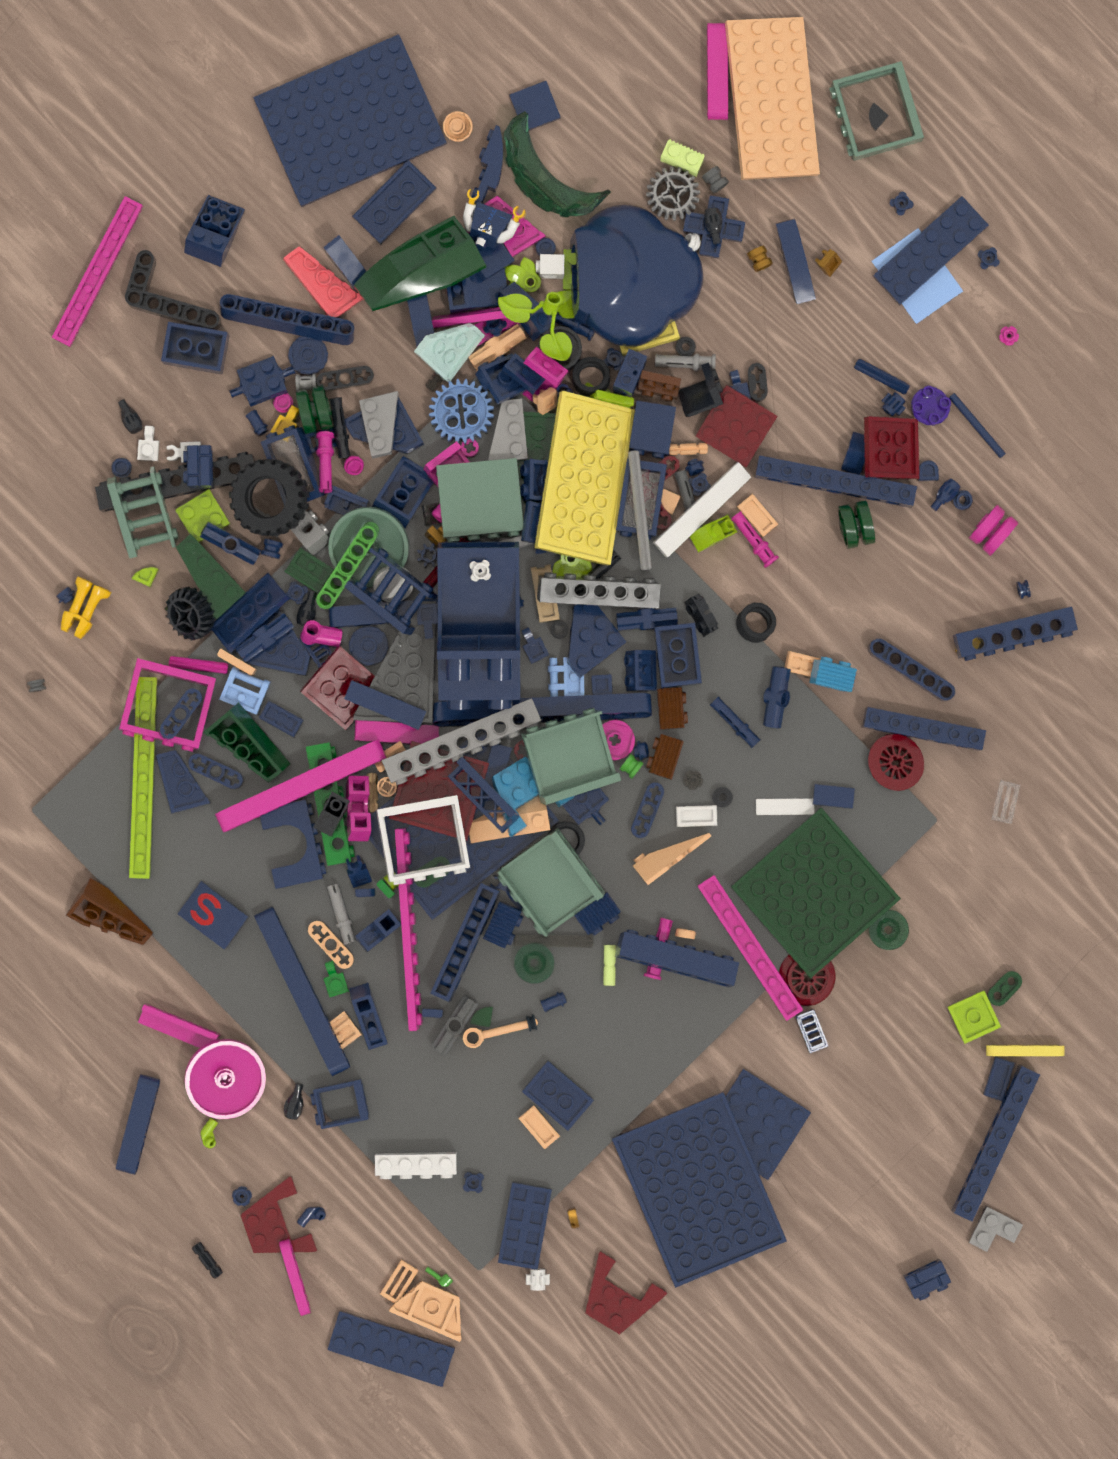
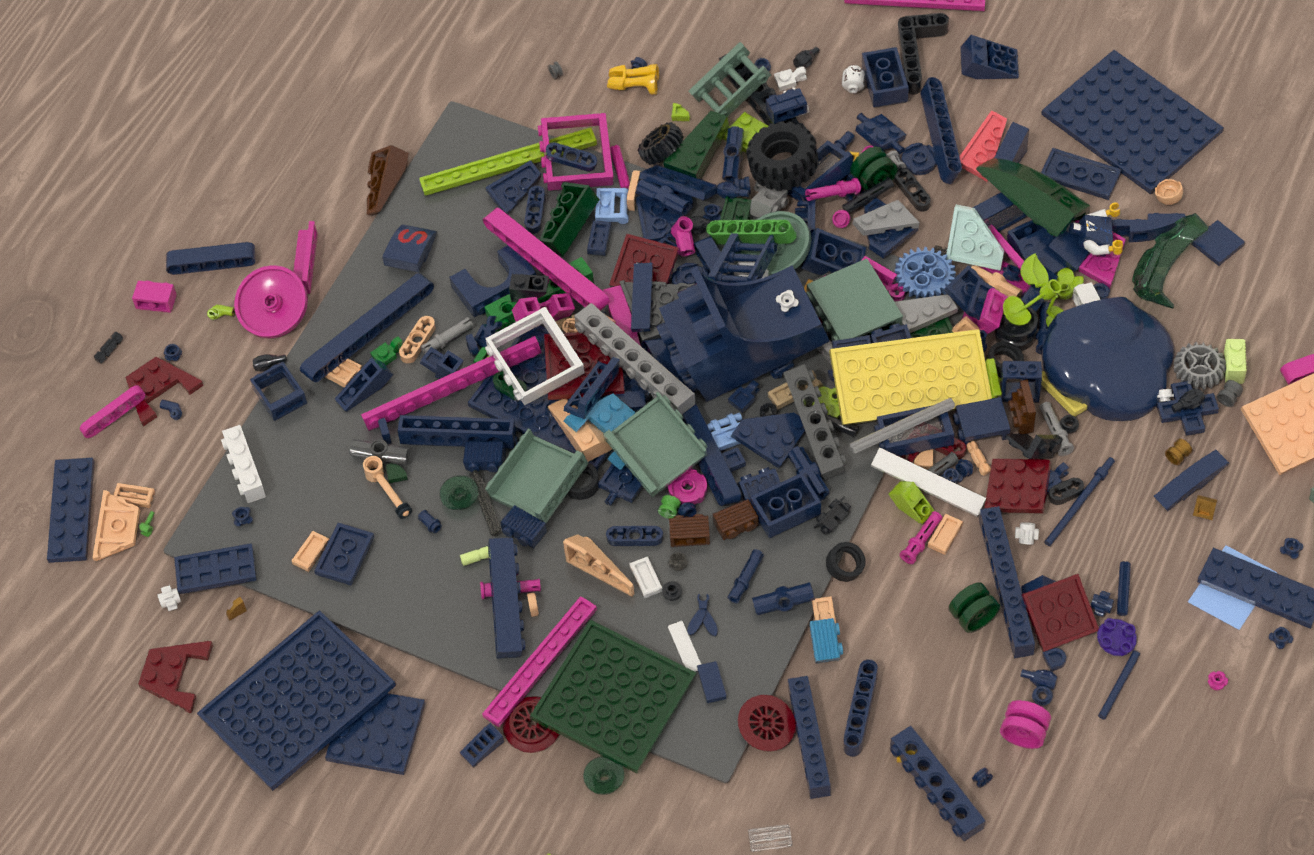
camera: 75 degrees right, 30 degrees down
none -> dark pink brick [132,280,177,313]
none -> dark blue piece [687,593,718,636]
none -> dark blue piece [717,181,750,199]
none -> white head [842,65,866,93]
none -> white gear [1015,522,1039,544]
none -> dark blue bar [1044,457,1115,547]

